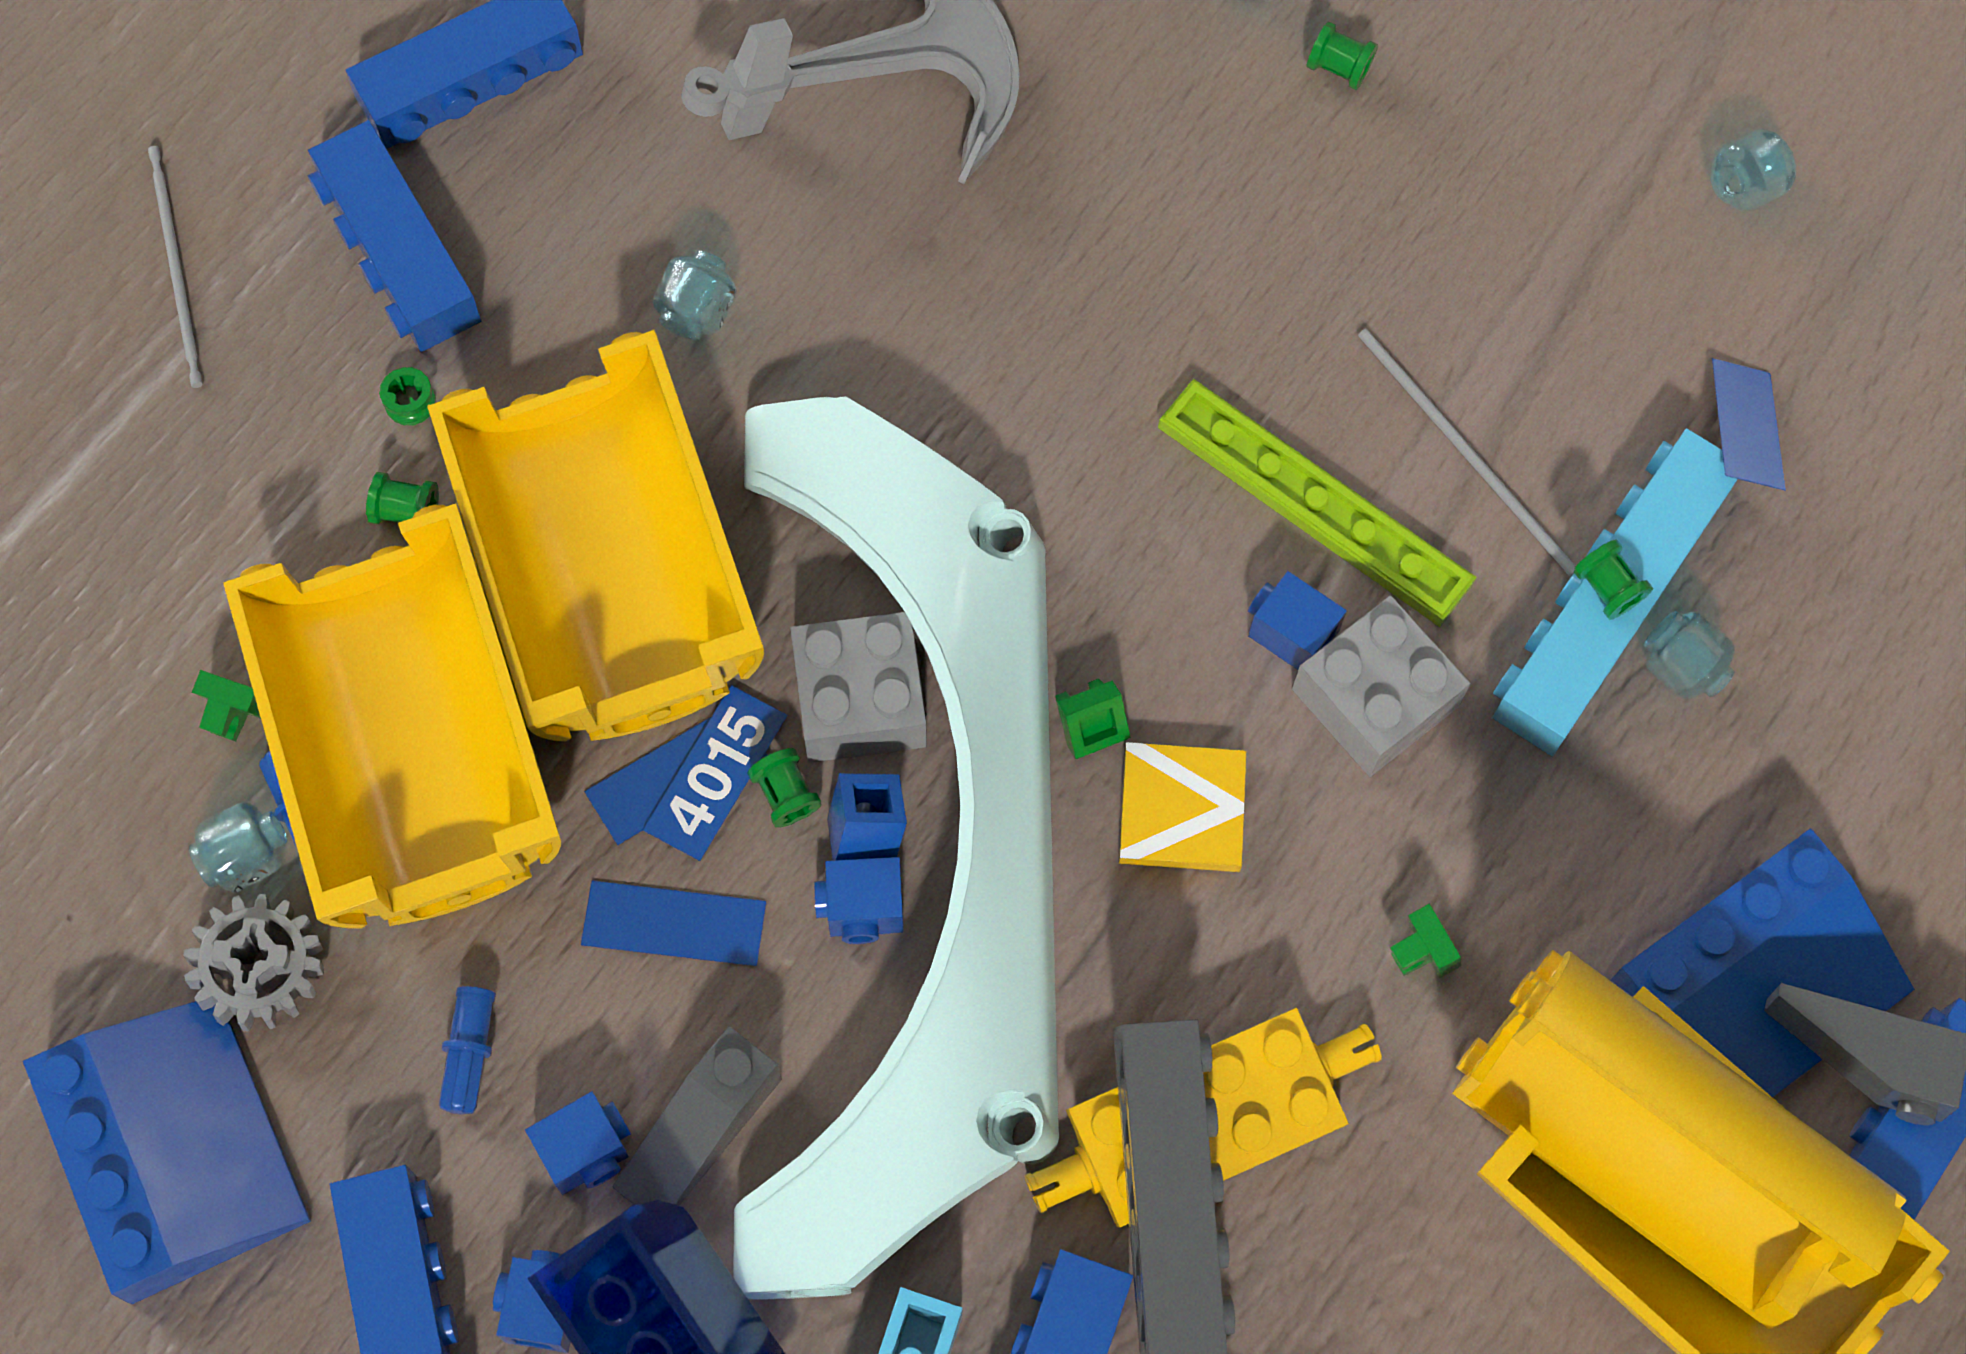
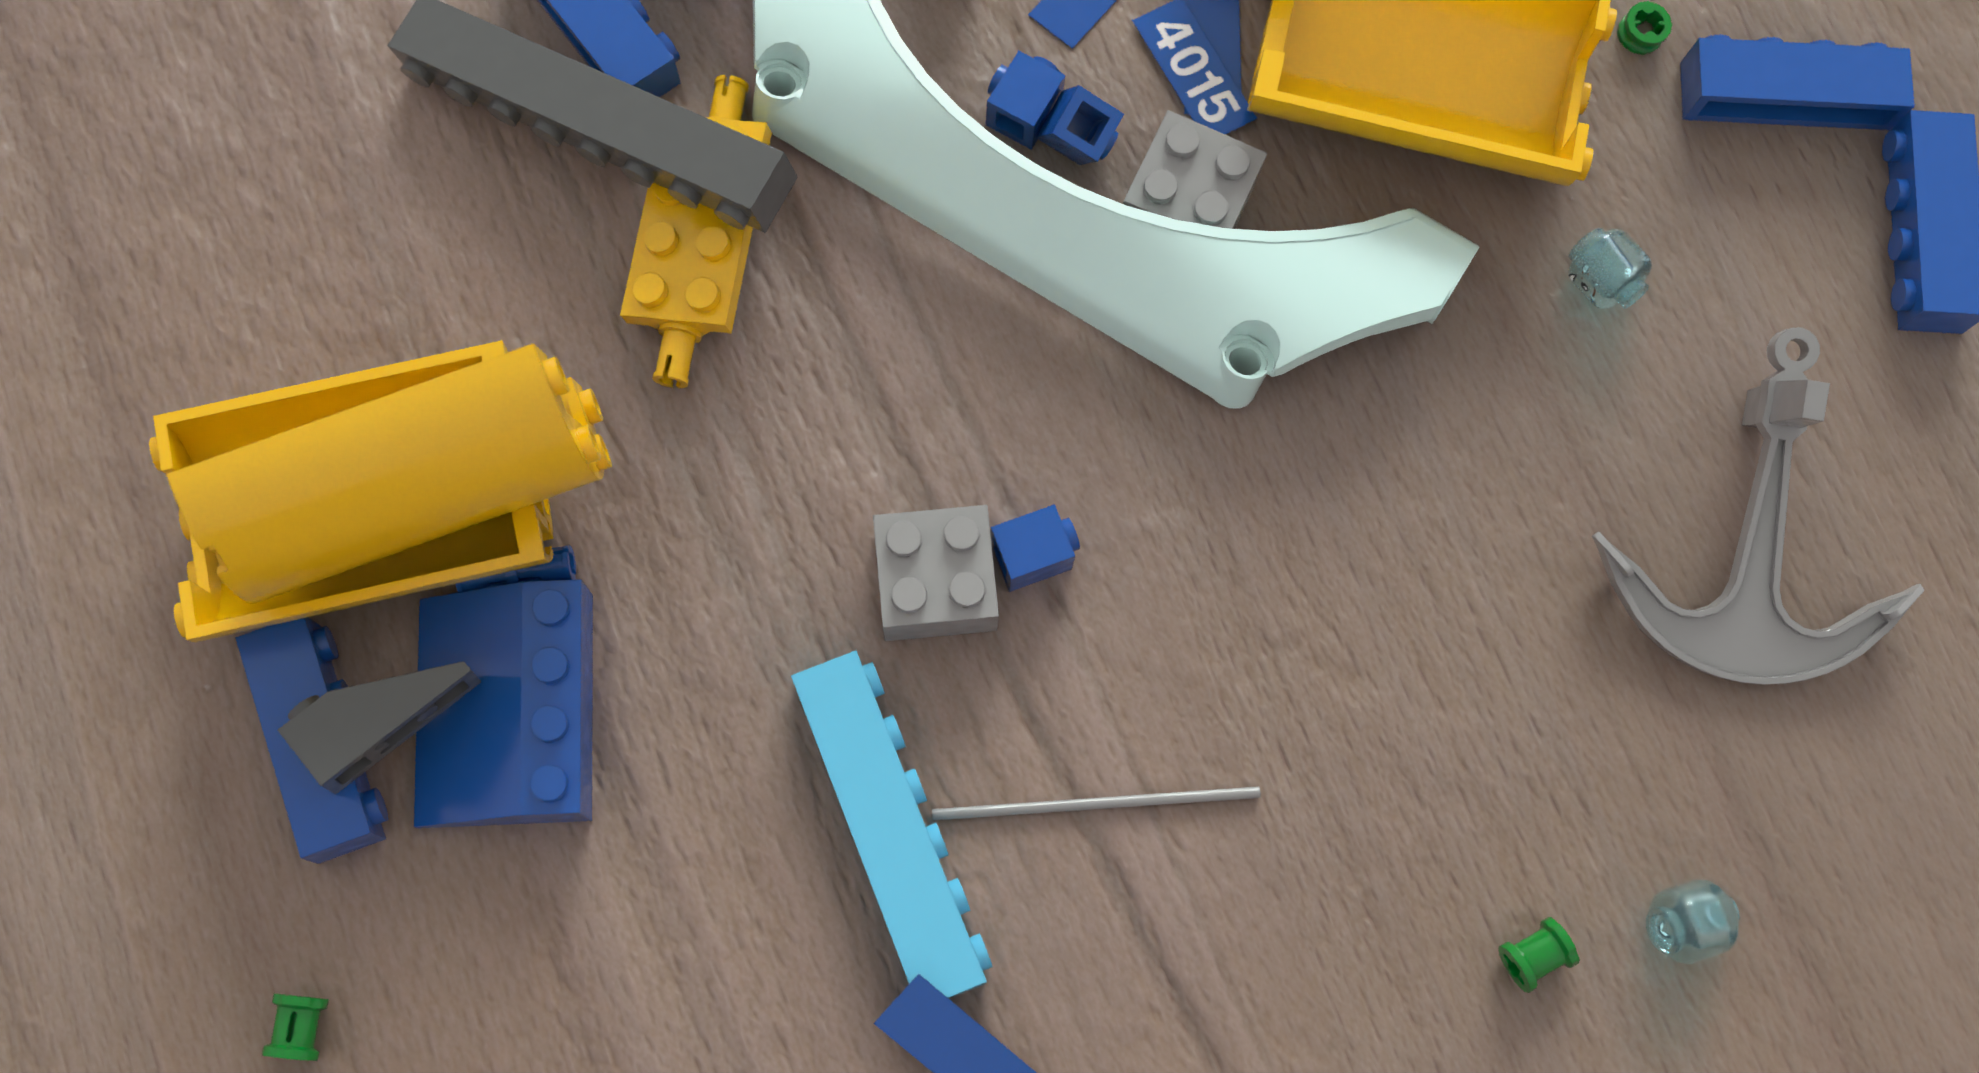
camera: 120 degrees right, 5 degrees up
green bush [747,748,822,828] -> none
green tile [1055,678,1131,759] -> none
yellow tile [1119,742,1246,872] -> none
lime tile [1158,379,1477,627] -> none
green tile [1390,903,1461,978] -> none
green bush [1574,539,1653,620] -> none
clear light blue head [1644,611,1735,699] -> none

